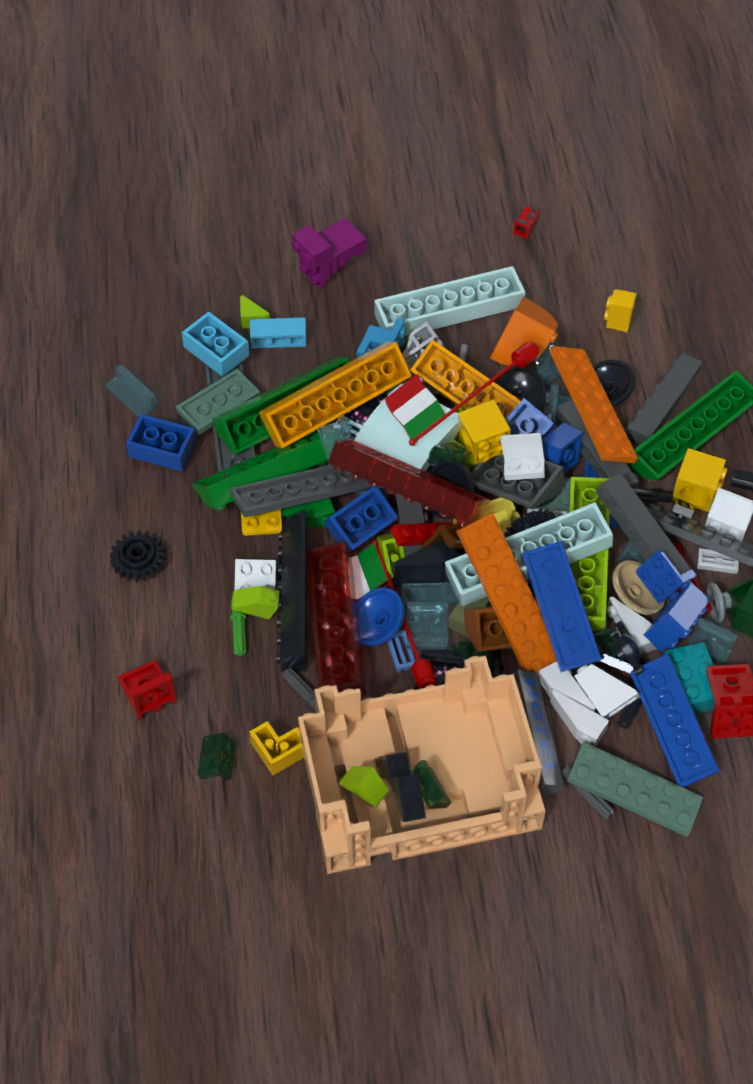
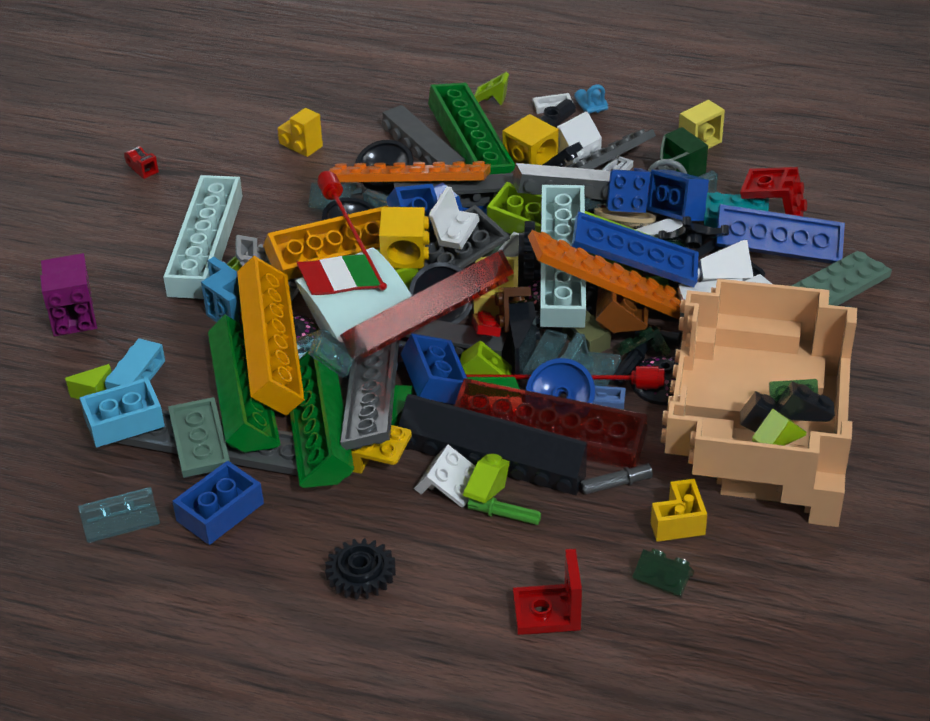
camera: 65 degrees left, 15 degrees down
clear green bracket [428,442,472,464] -> none
orange brick [490,297,558,366] -> none

